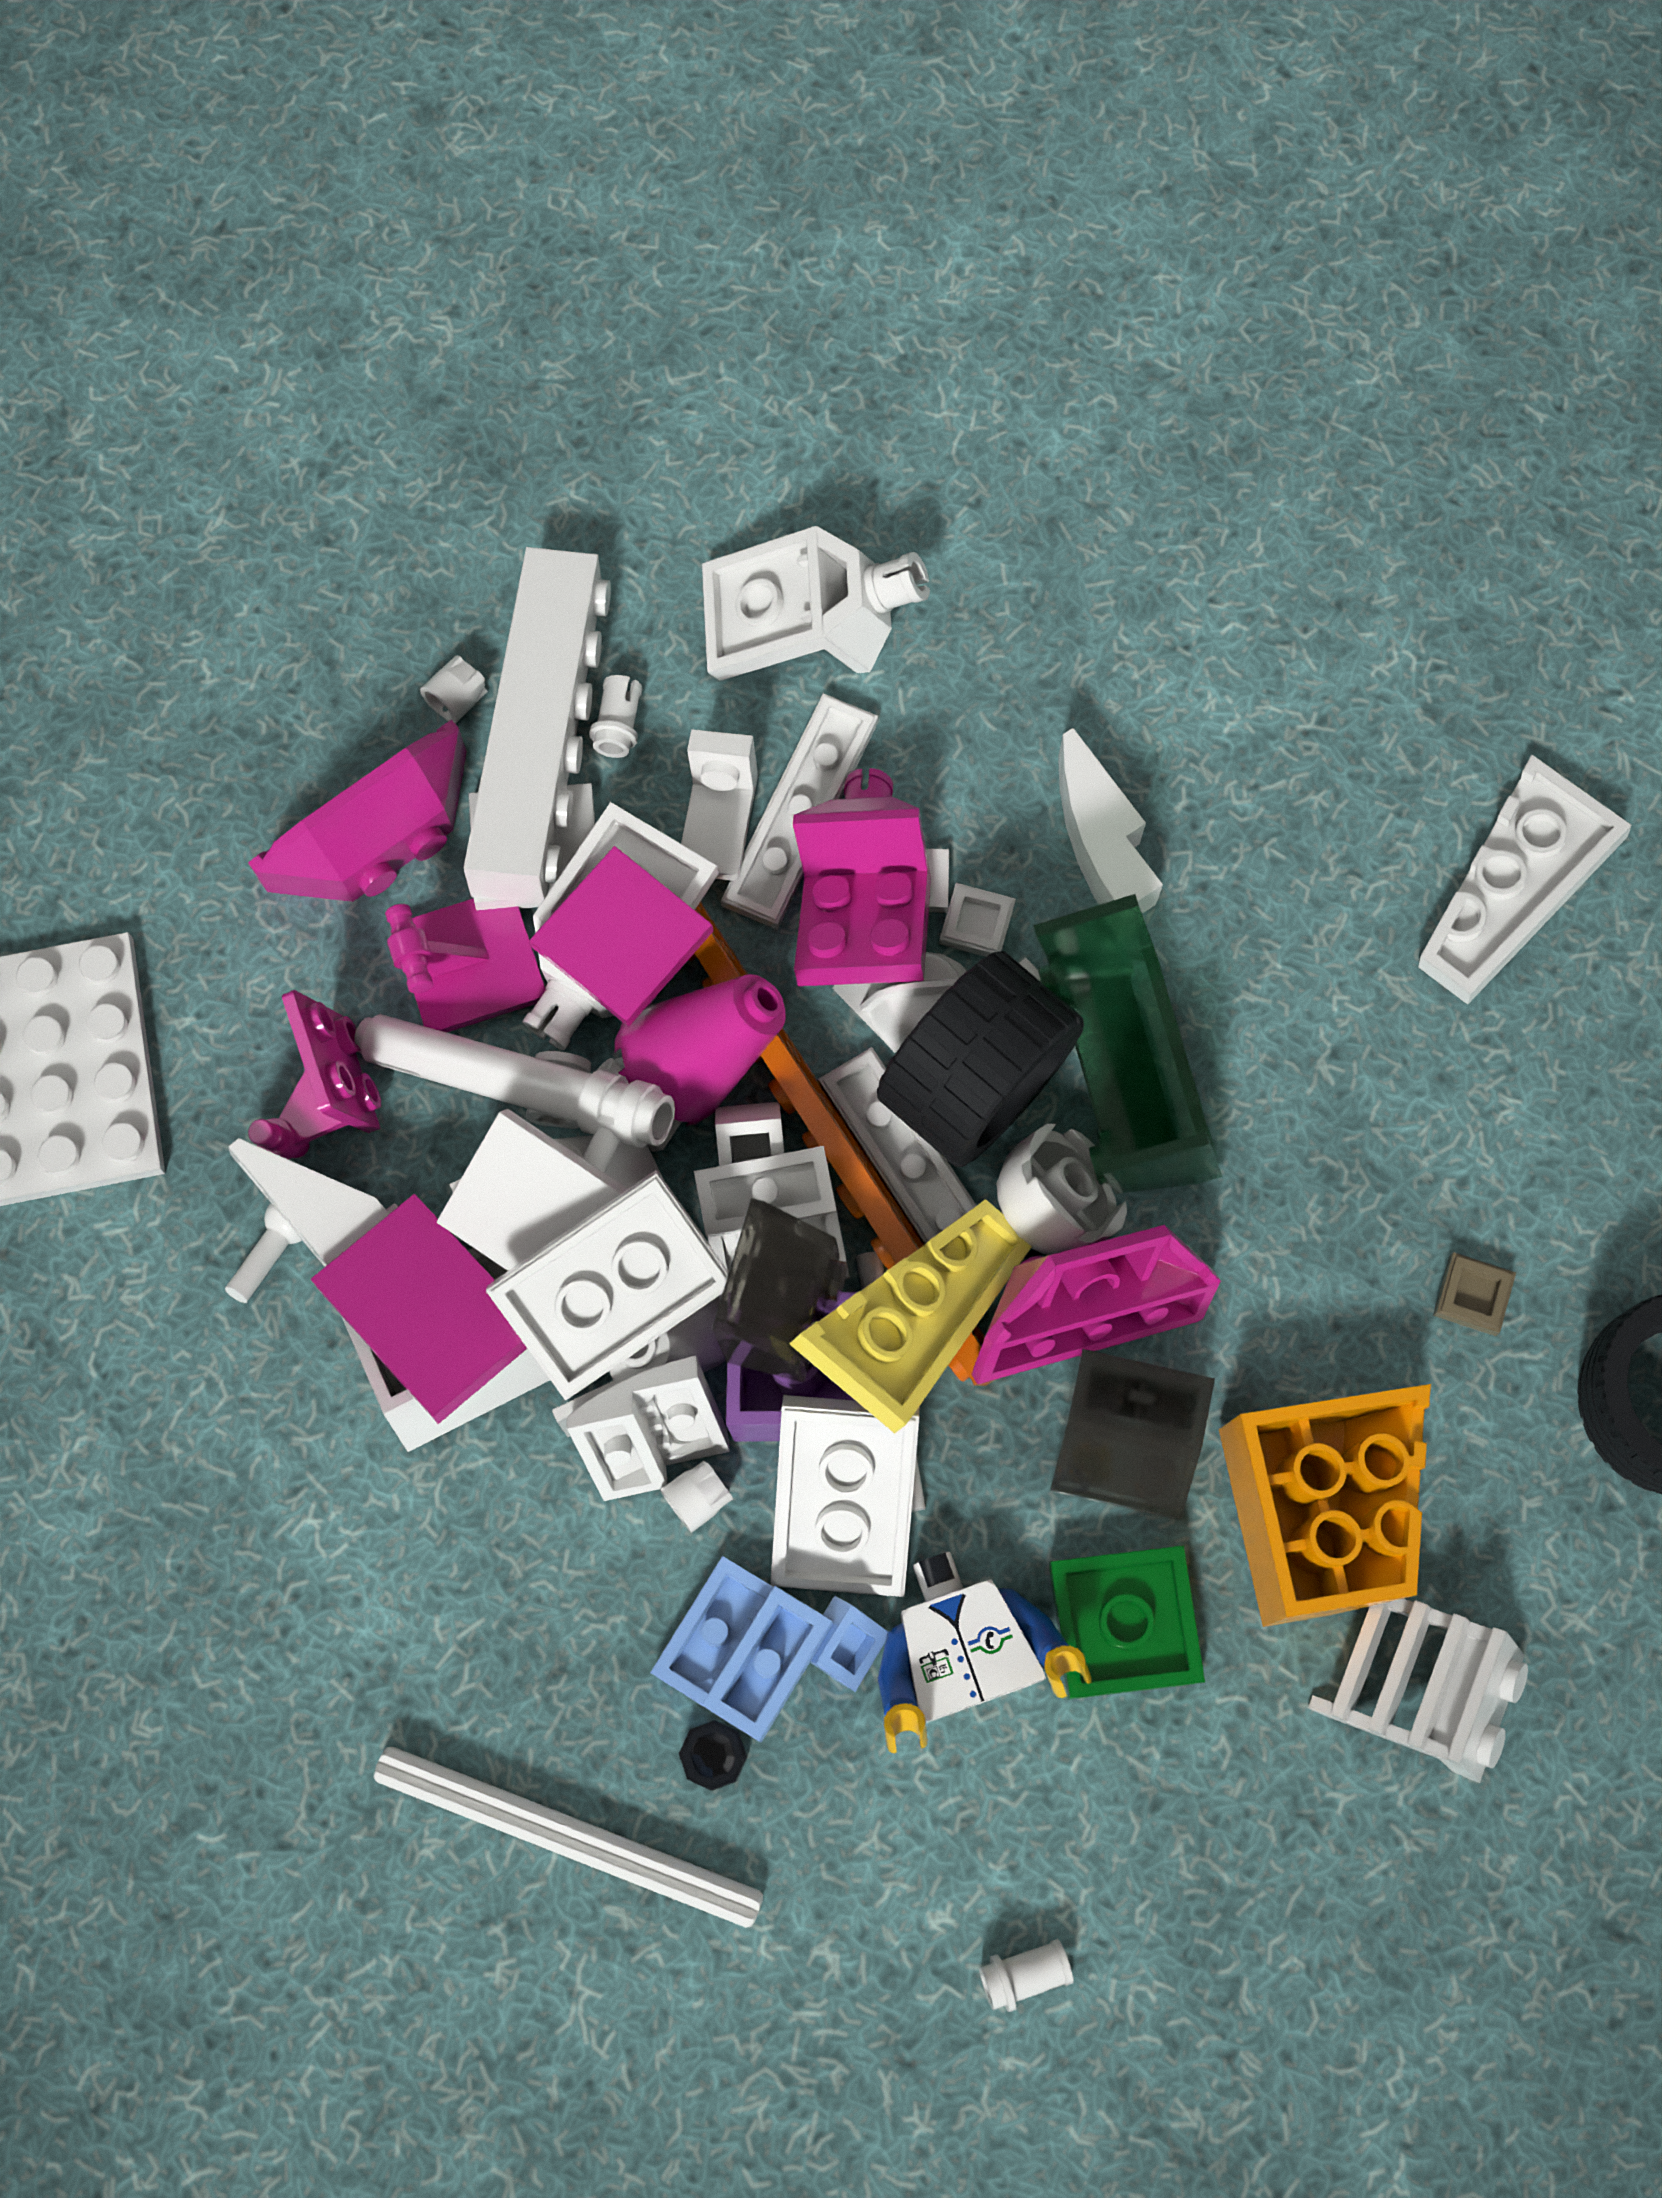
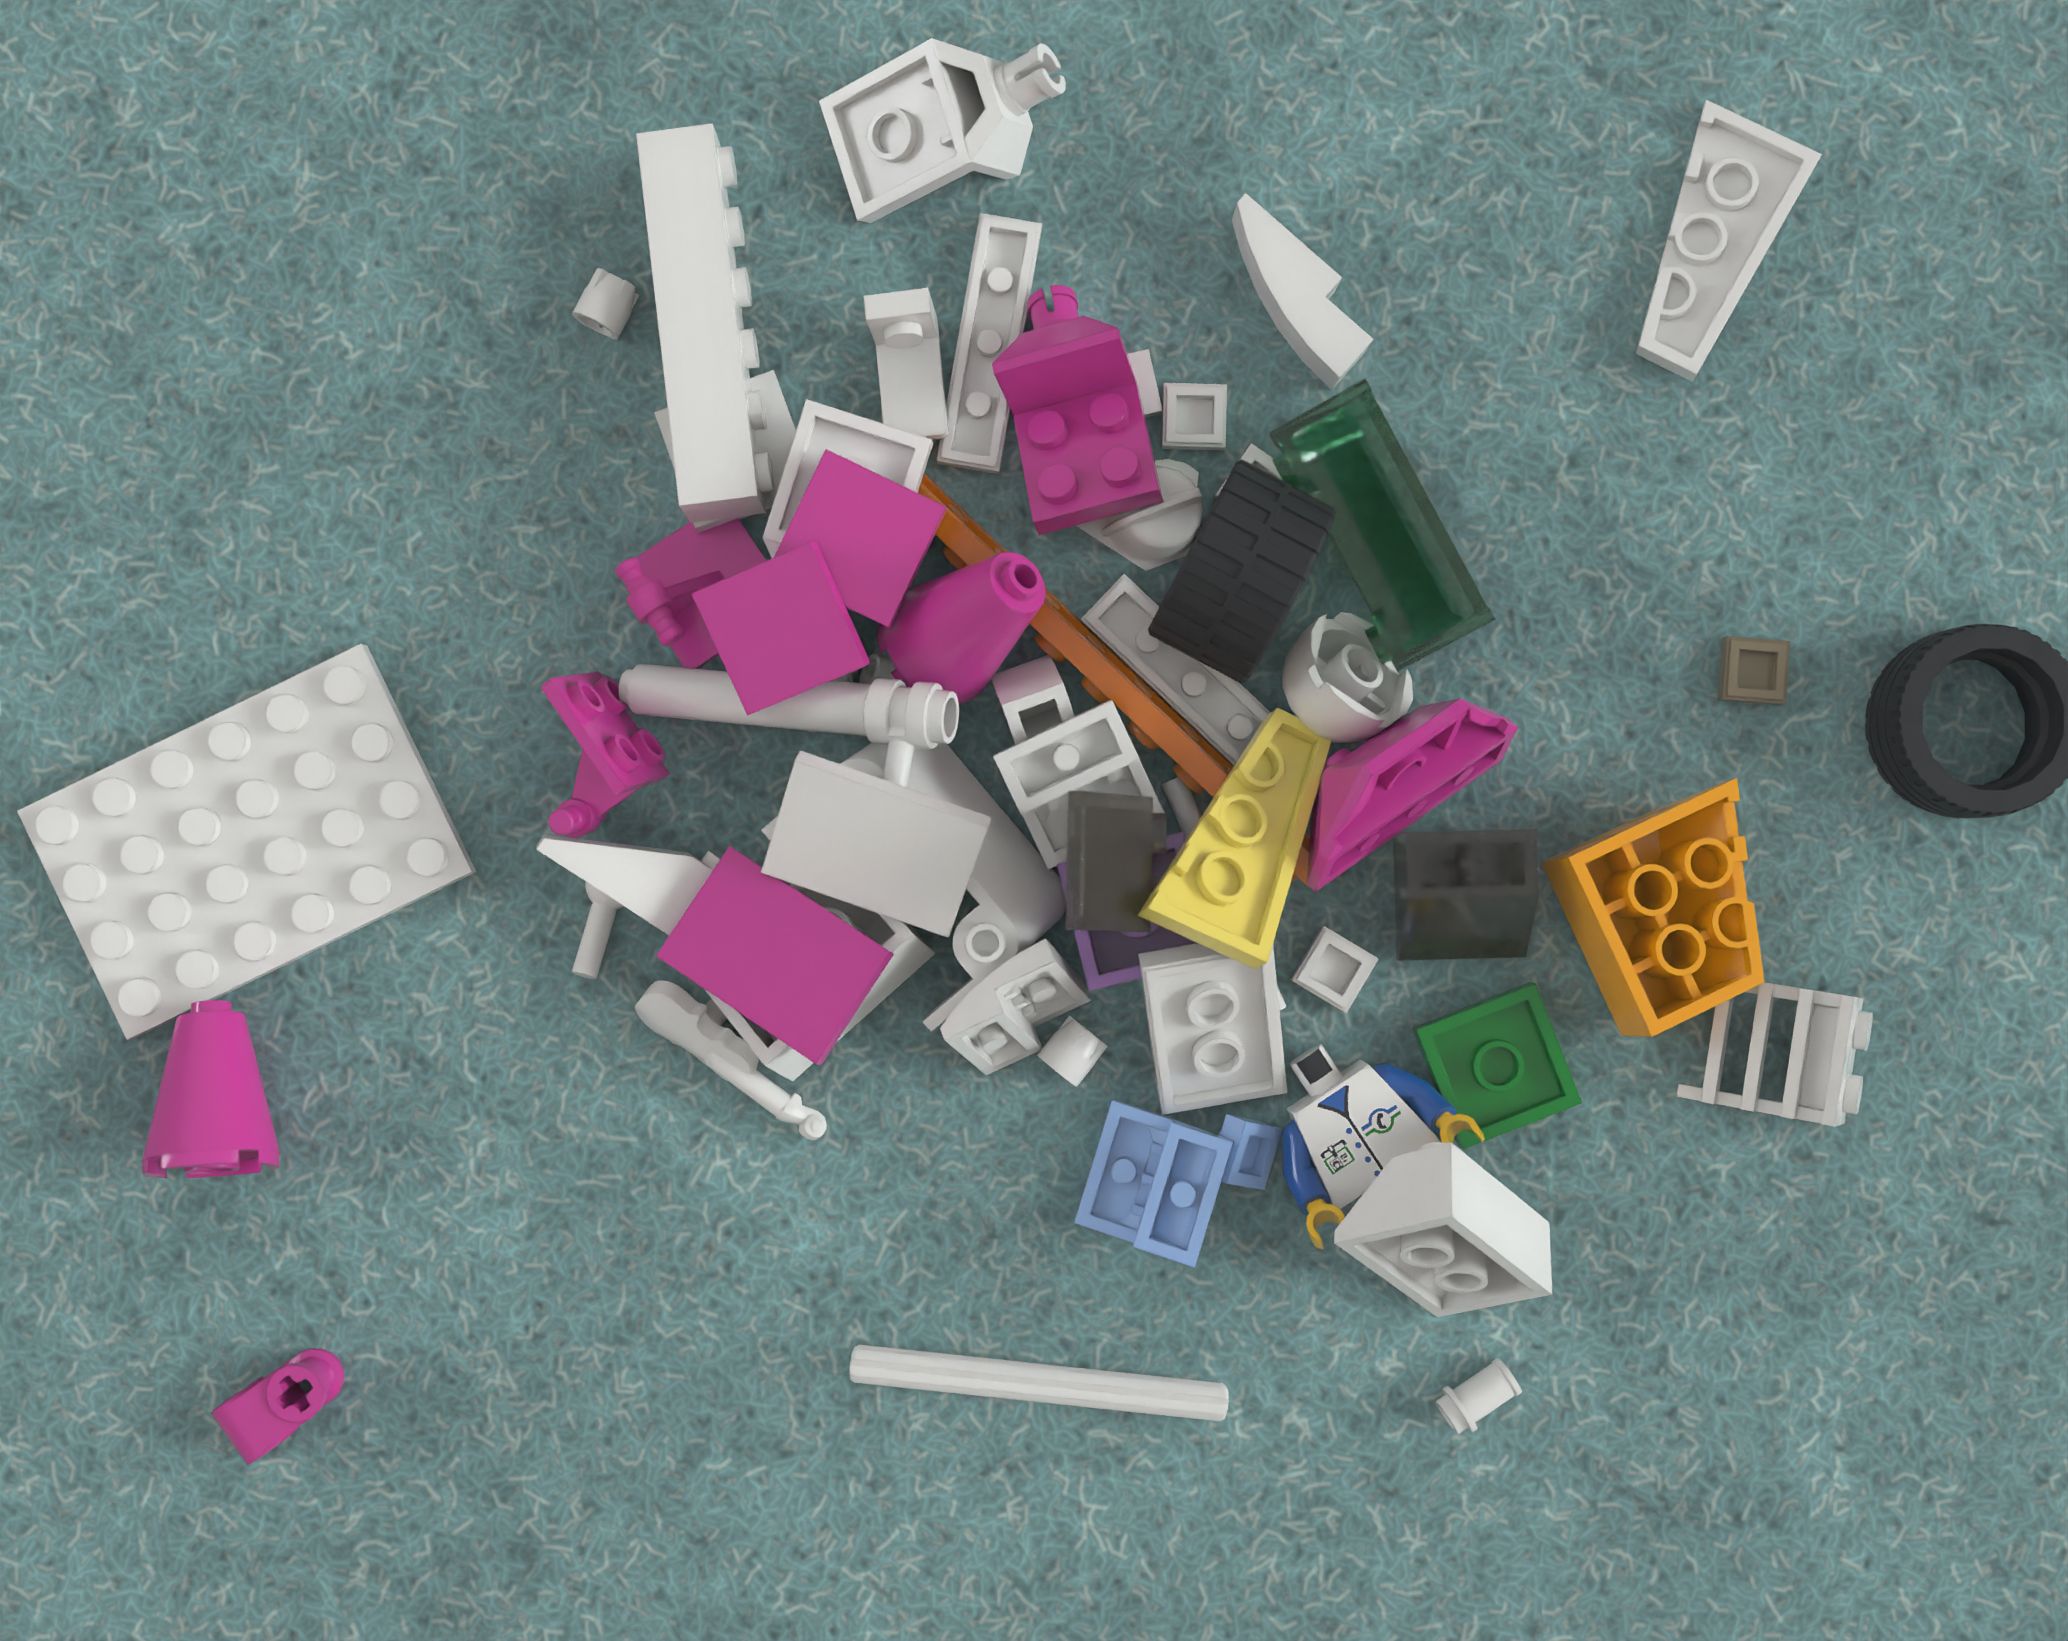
camera: 20 degrees left, 15 degrees up
dark pink wedge [248,720,467,902] -> none
white tile [486,1169,735,1401] -> none
white pin [589,675,642,758] -> none
black tile [679,1720,748,1791] -> none
none -> white piece [635,980,827,1140]
none -> dark pink tile [692,540,870,716]
none -> white tile [1290,926,1379,1013]
none -> white slope [1334,1142,1552,1317]

